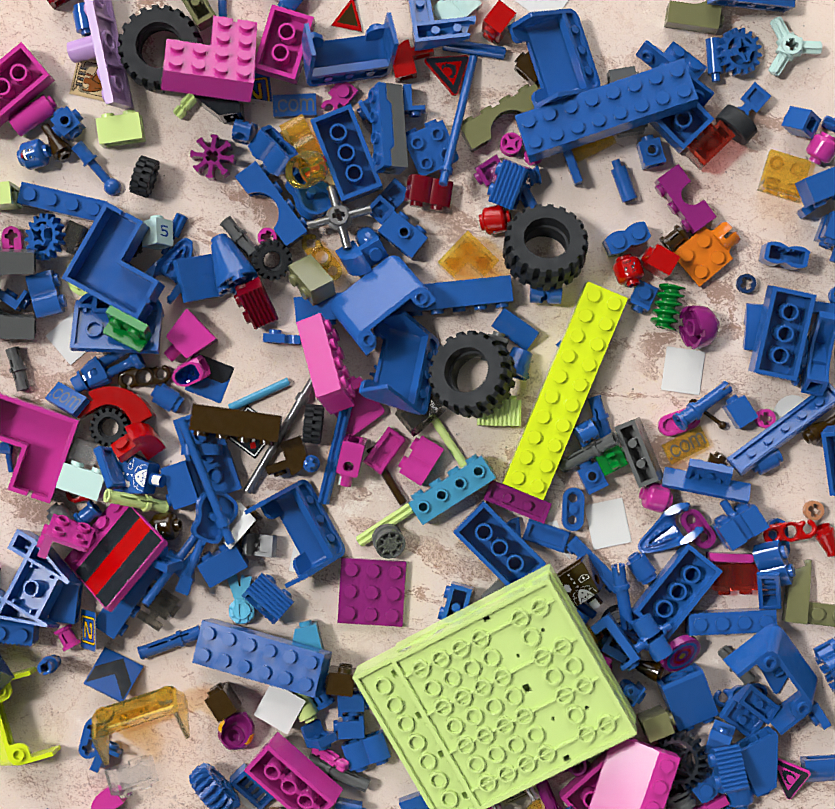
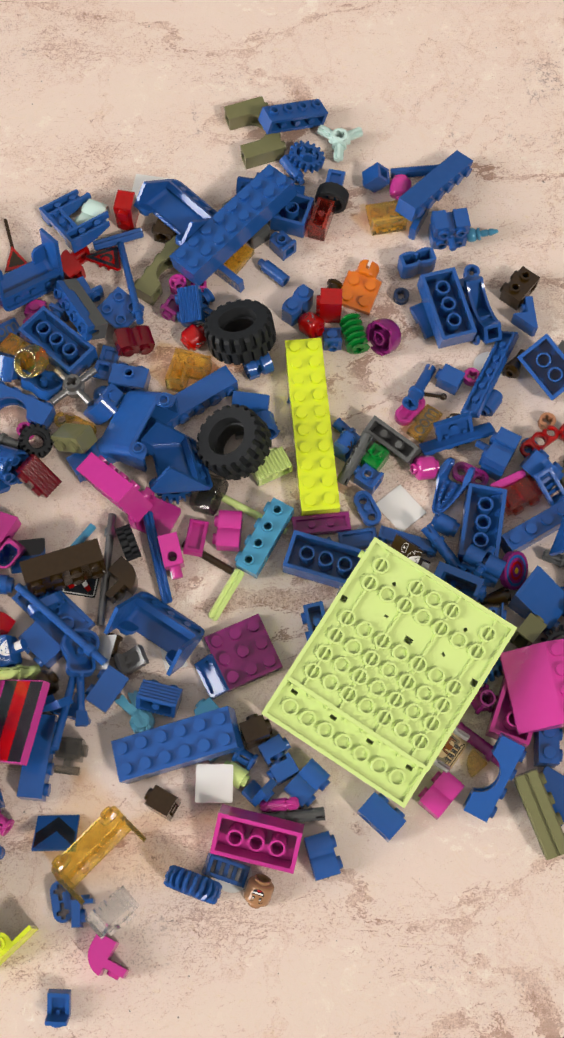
camera: 30 degrees left, 20 degrees down
sticker [81,609,96,652] -> none
blue pin [137,625,201,660] -> none
magenta hair [218,712,255,750] -> none
blue plate [263,329,301,345] -> none
blue axle [303,455,320,472] -> none
dark grey wheel [372,523,406,559] -> none
magenta arch [654,164,716,234] -> none
white sticker [661,346,705,395] -> none
none -> blue tile [194,654,230,700]

